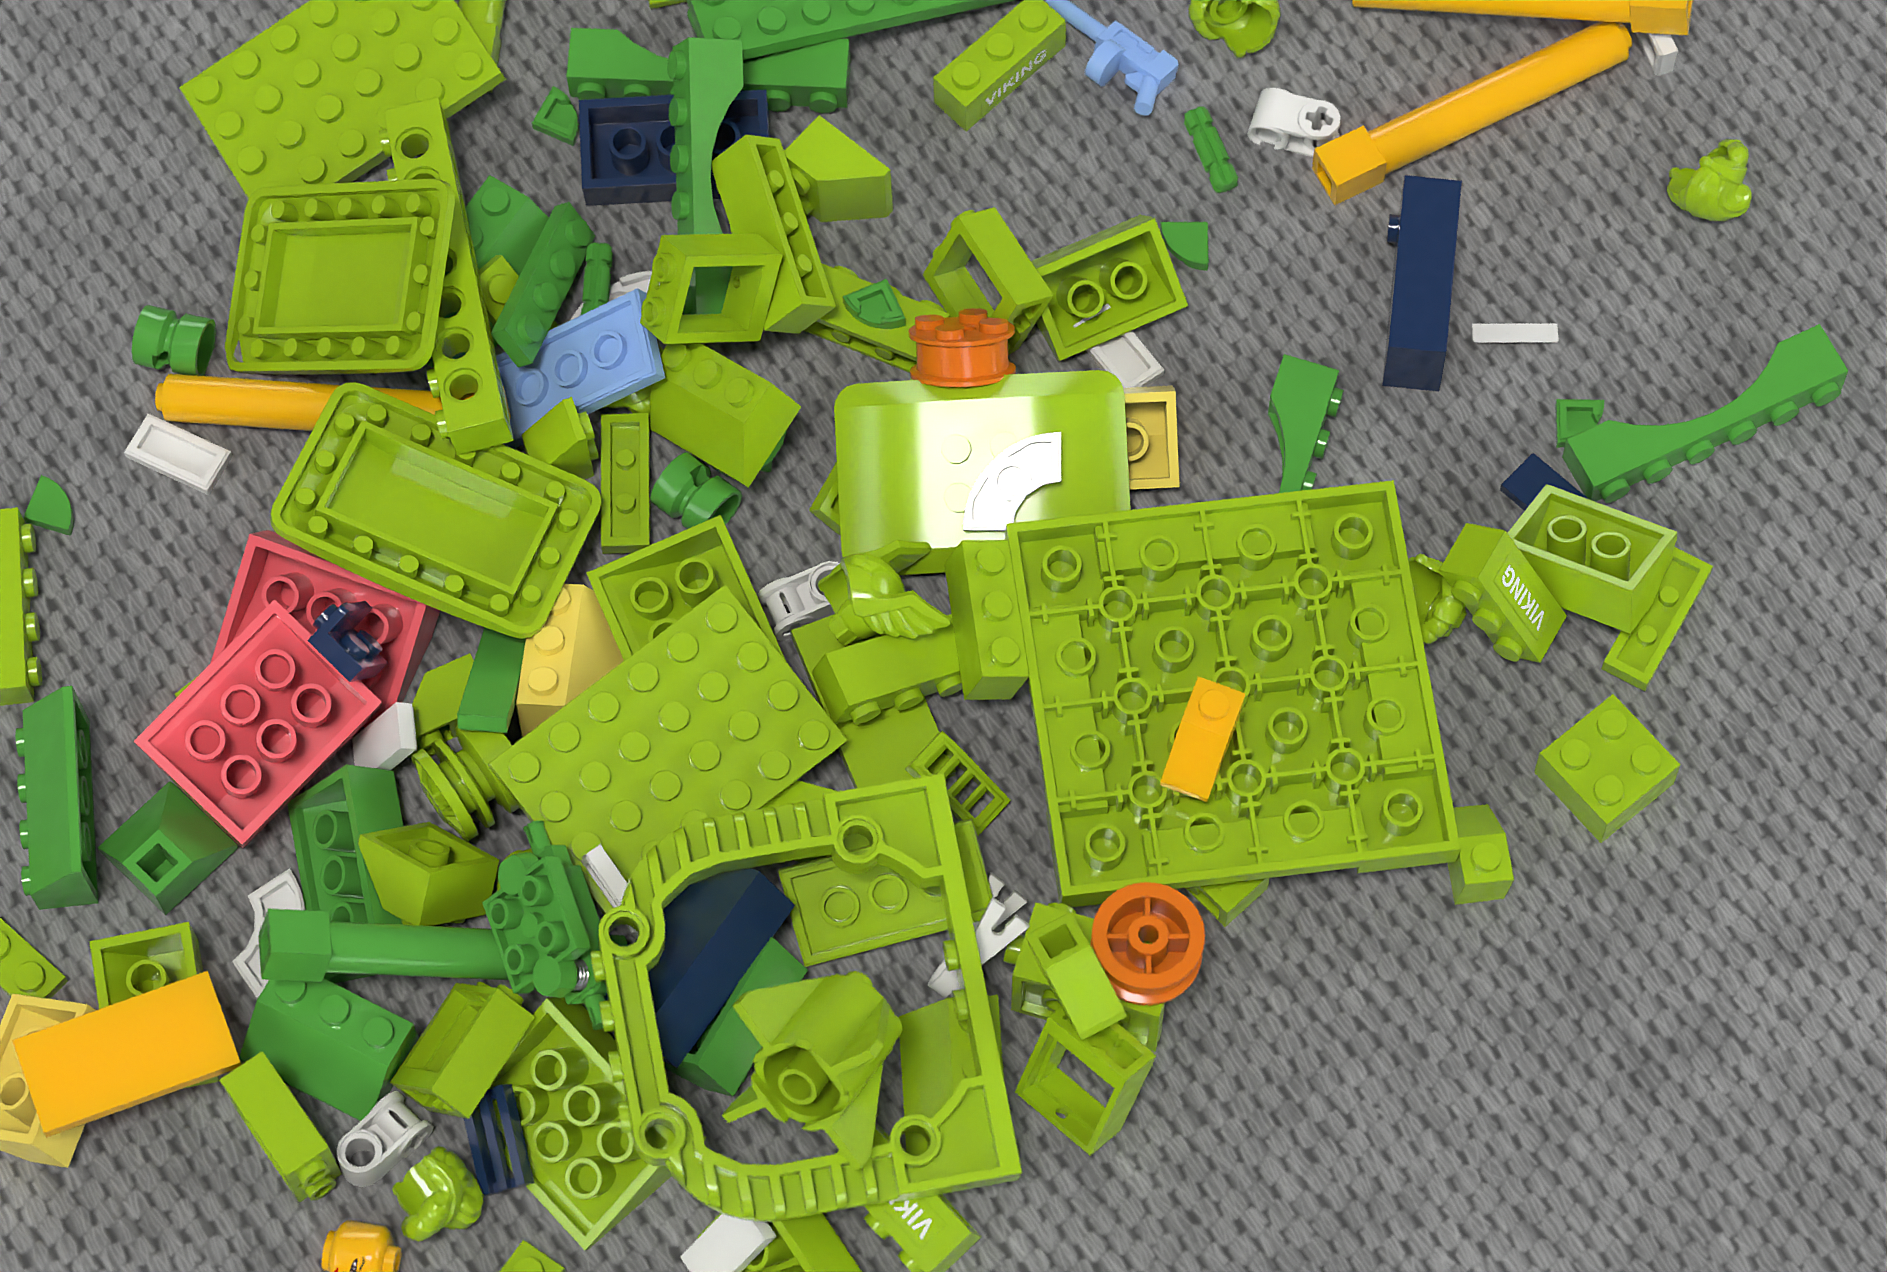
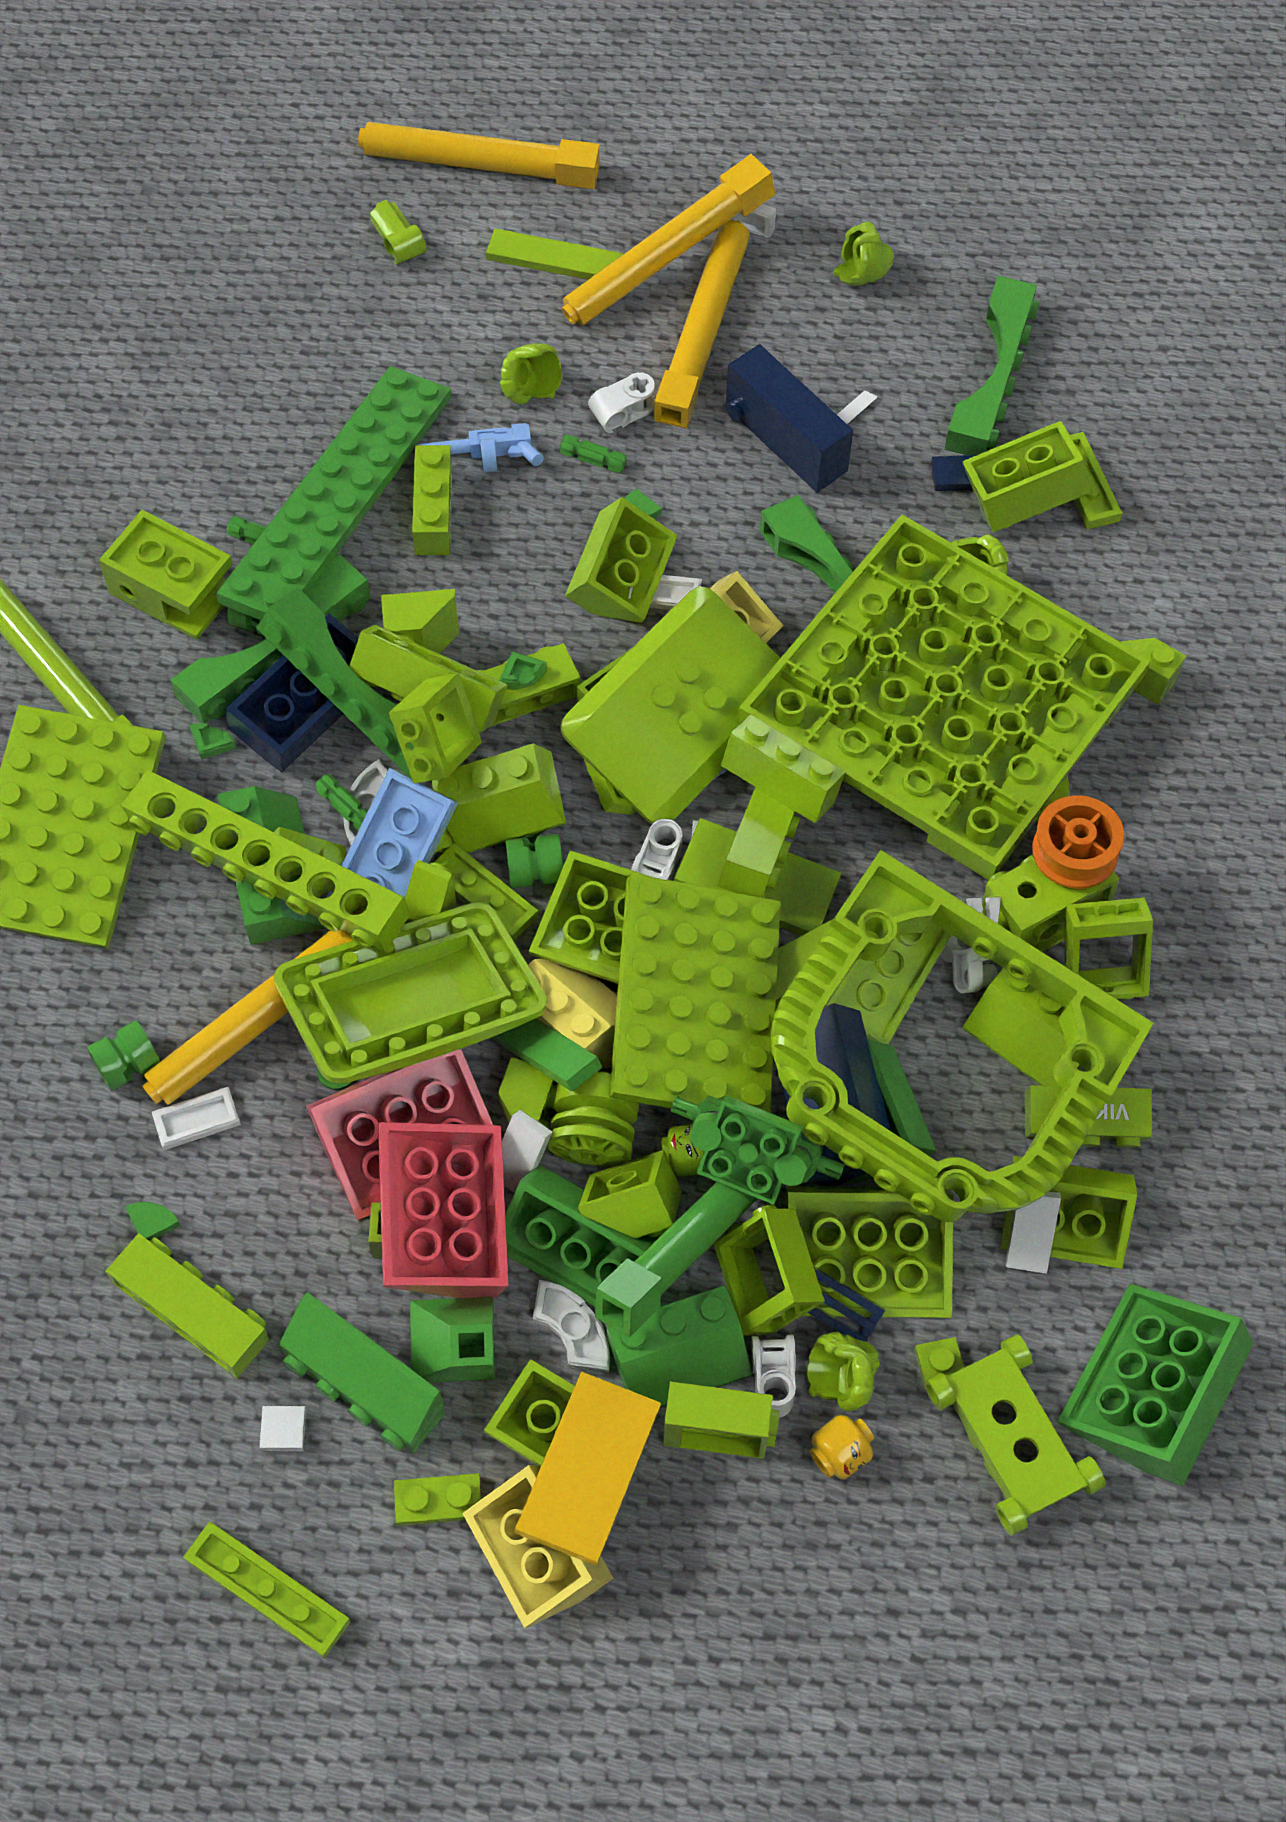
camera: 50 degrees left, 5 degrees down
lime wedge [225,178,455,375] -> none
dark blue bracket [307,601,388,682] -> none
bright green plate [491,202,596,368] -> none
white tile [581,845,639,940] -> none
lime brick [722,971,902,1171] -> none
lime helmet [818,540,952,647] -> none
lime slope [905,731,1011,836] -> none
orange wheel [908,308,1016,387] -> none
lime window [922,207,1054,355] -> none
white tile [963,432,1061,531] -> none
lime slope [1025,912,1127,1041] -> none
yellow slope [1160,676,1246,802] -> none
lime brick [1439,523,1567,663] -> none
lime brick [1534,694,1681,843] -> none
bright green tile [1555,399,1604,448] -> none

